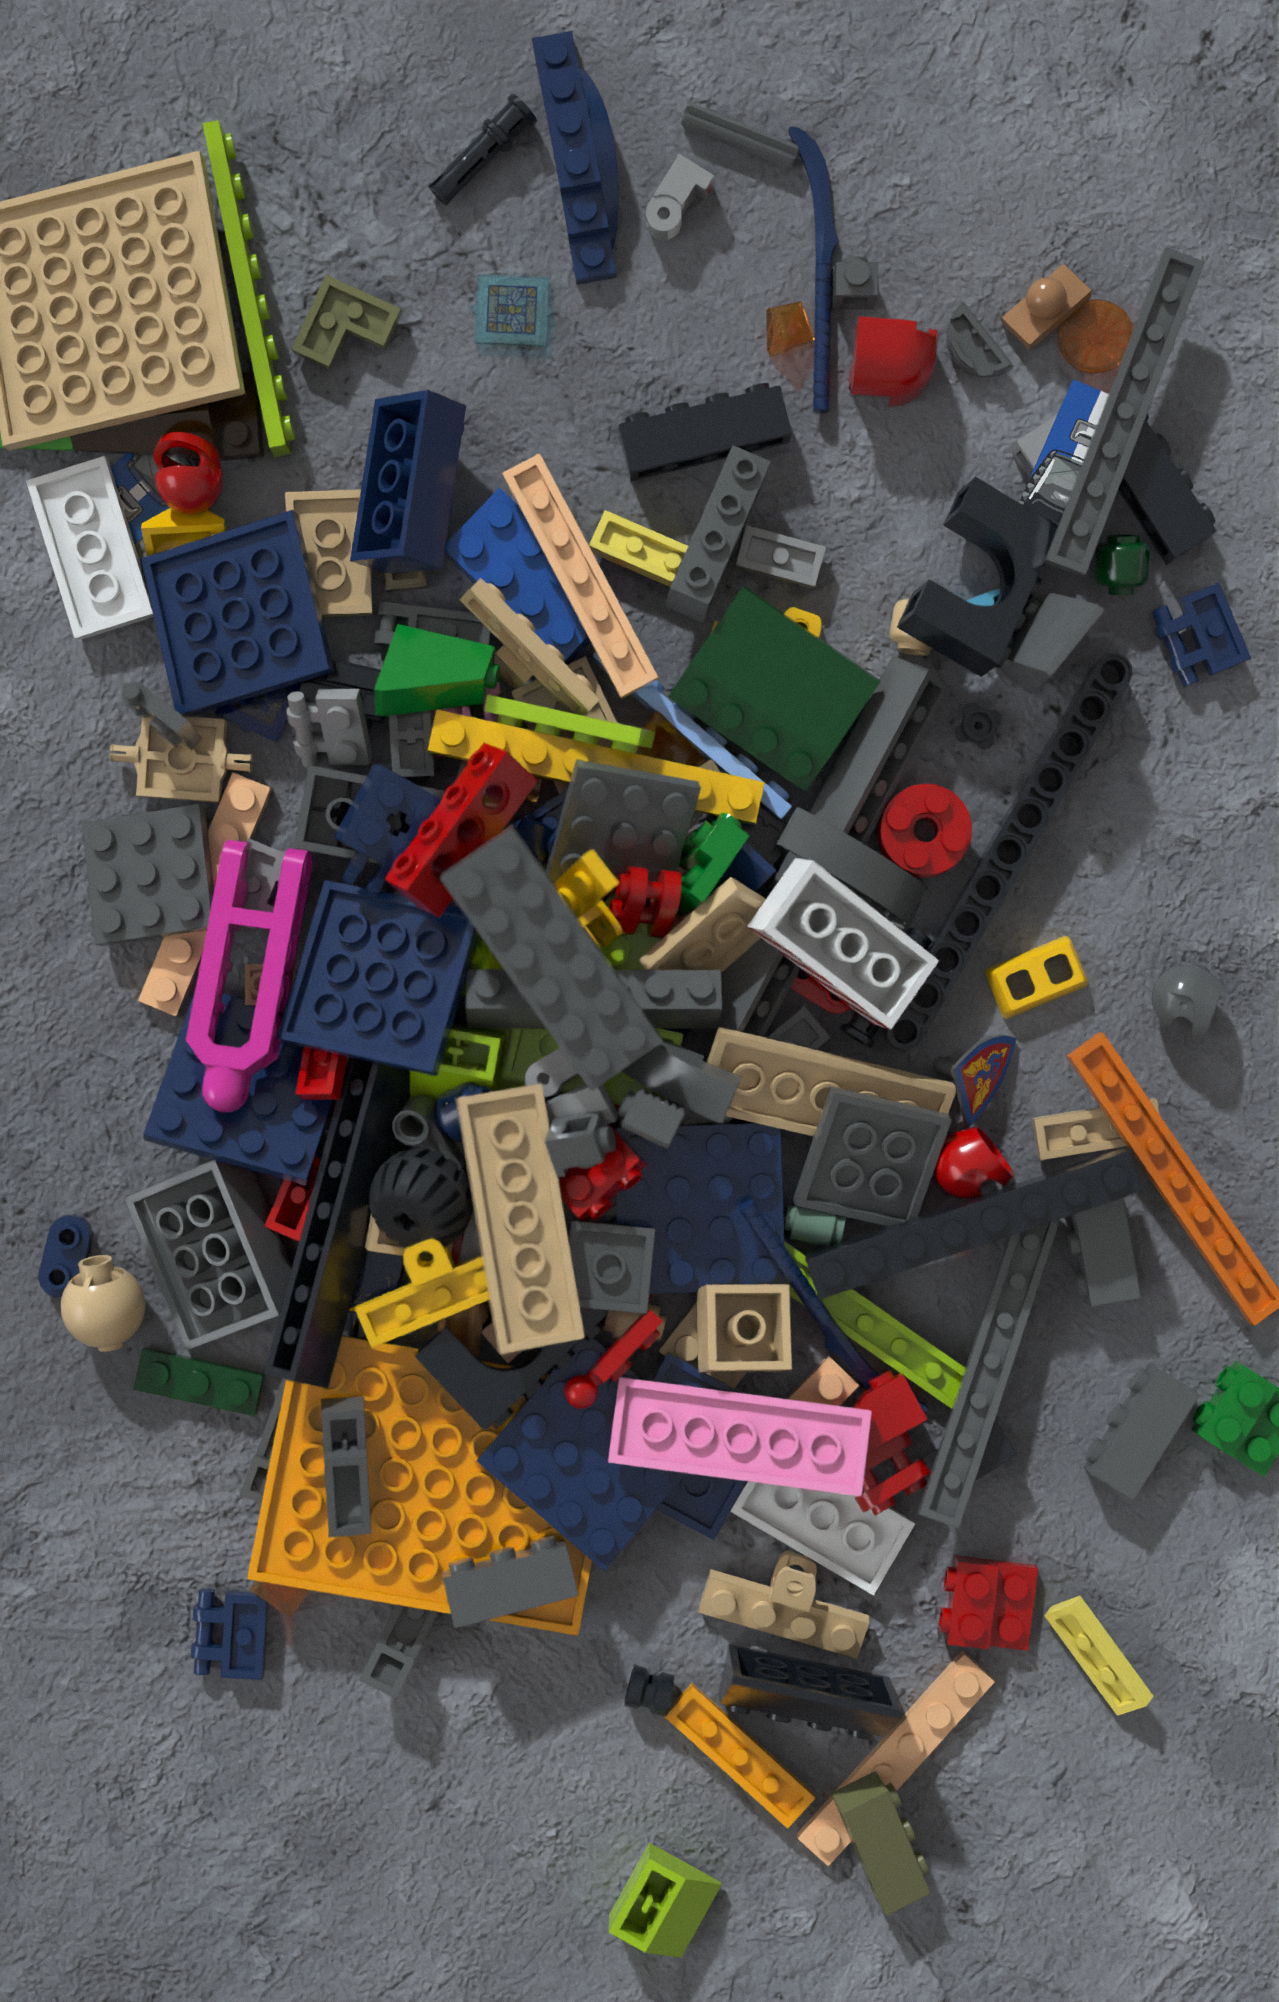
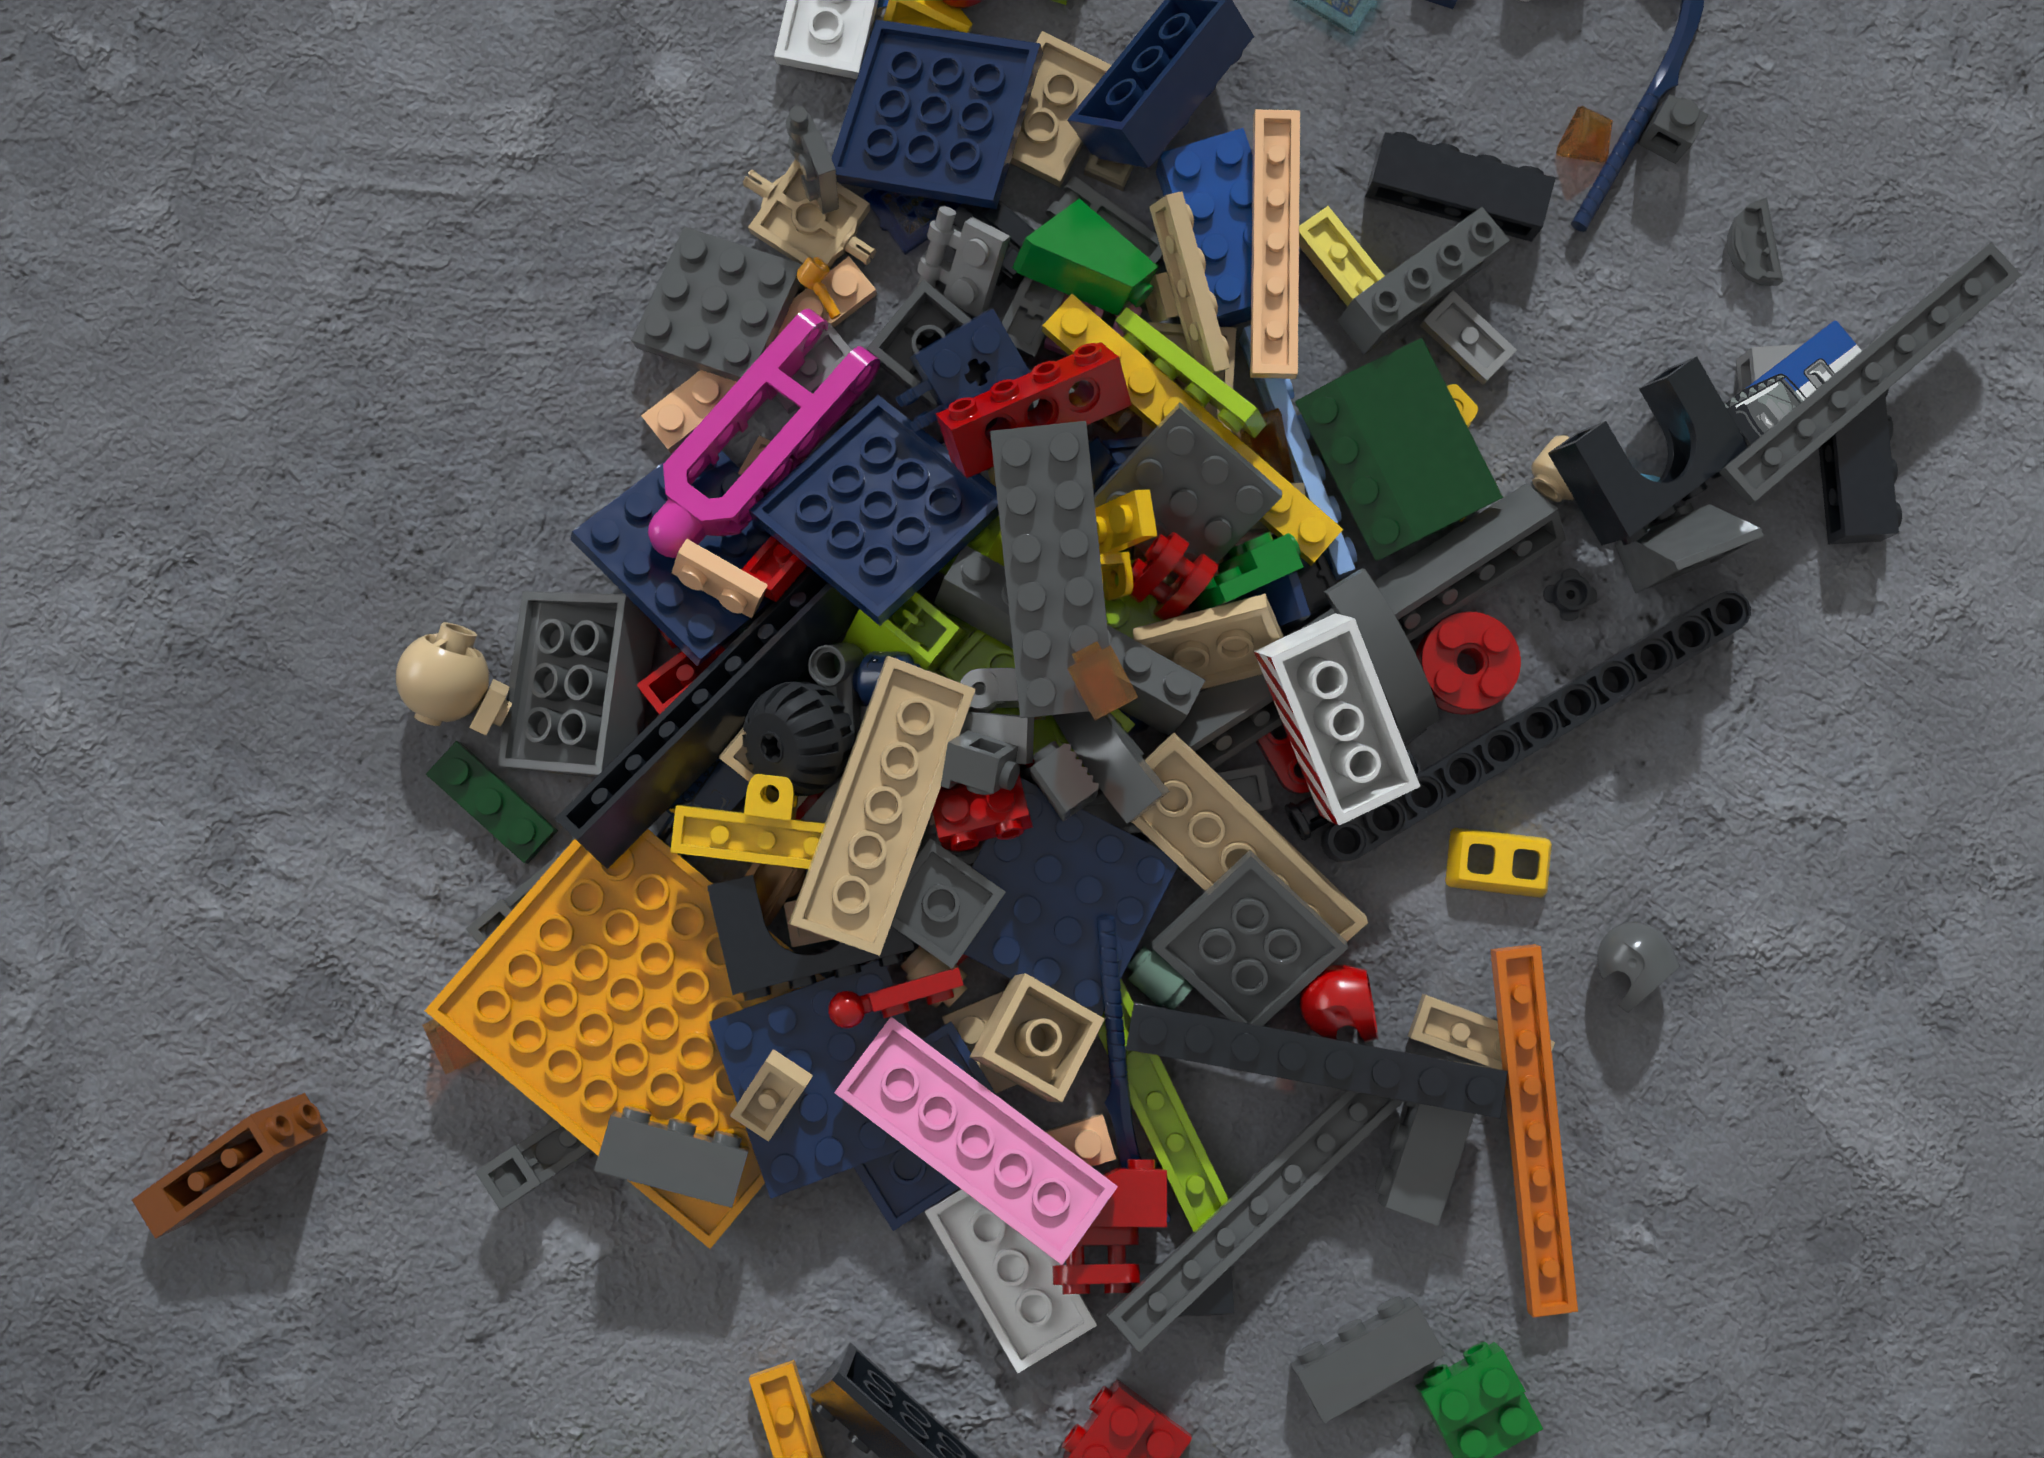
camera: 30 degrees right, 5 degrees down
dark blue plate [38,1215,93,1297] -> none
dark blue plate [191,1589,269,1680] -> none
dark grey slope [321,1396,371,1537] -> none
black wheel [624,1665,674,1717] -> none
tan plate [698,1551,869,1659] -> none
red brick [849,316,938,407] -> none
shield [933,1034,1017,1128] -> none
medium nougat tile [1002,263,1092,351] -> none
clear orange wheel [1058,299,1133,373] -> none
dark green head [1095,534,1150,595] -> none
dark blue plate [1152,582,1251,687] -> none
none -> dark orange slope [132,1093,328,1239]
none -> tan plate [469,679,512,735]
none -> light nougat plate [672,539,768,619]
none -> tan slope [730,1049,813,1142]
none -> light orange hand [797,257,841,320]
none -> clear orange brick [1067,641,1138,720]

